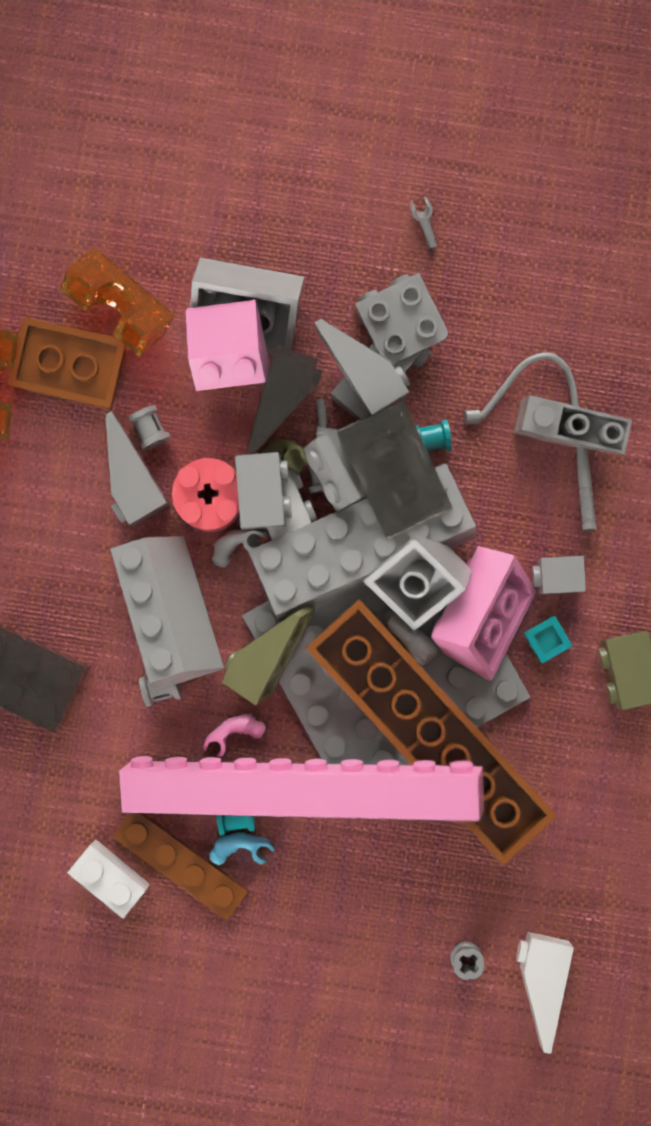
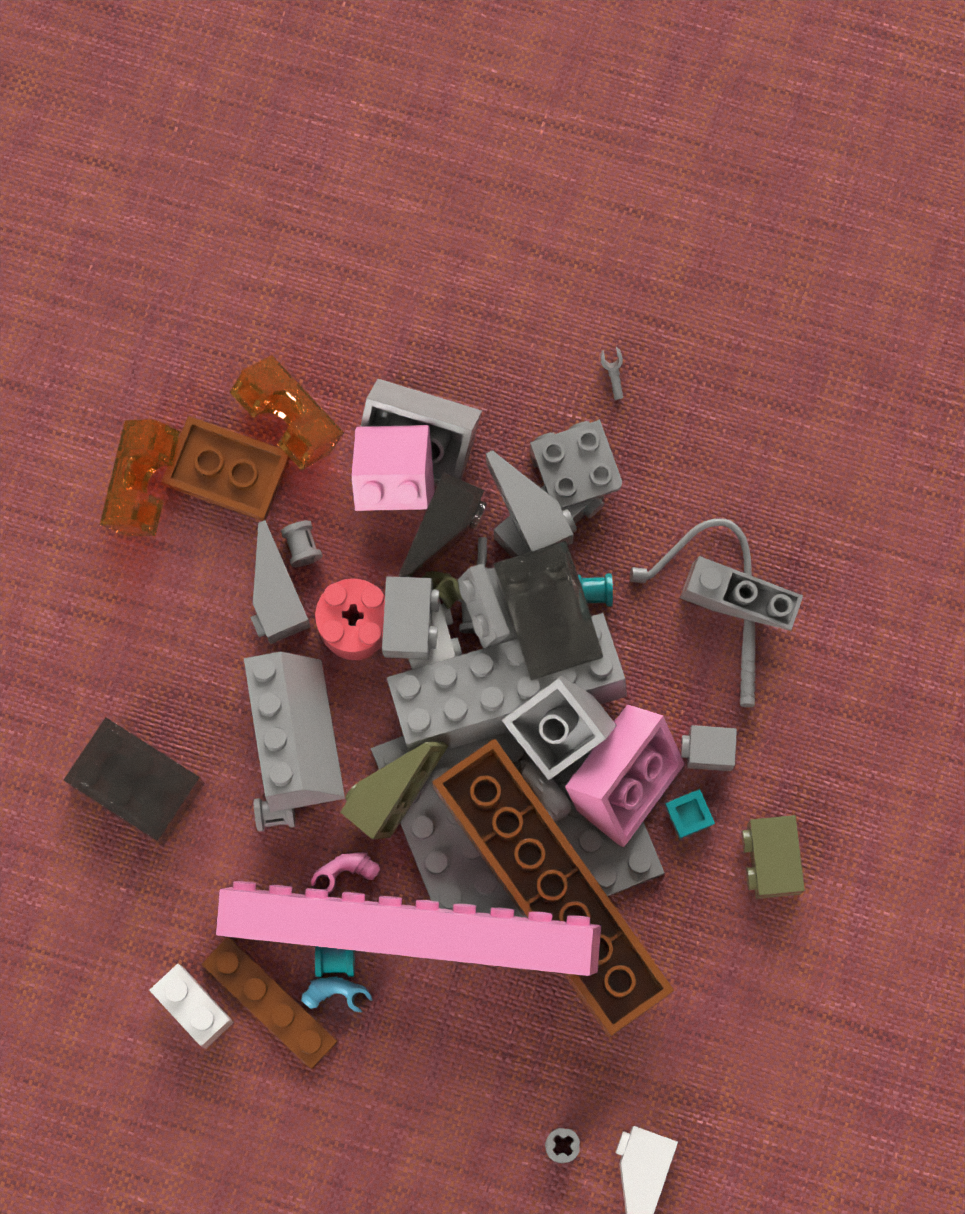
camera: 10 degrees right, 10 degrees down
light grey piece [212,529,269,567] -> none

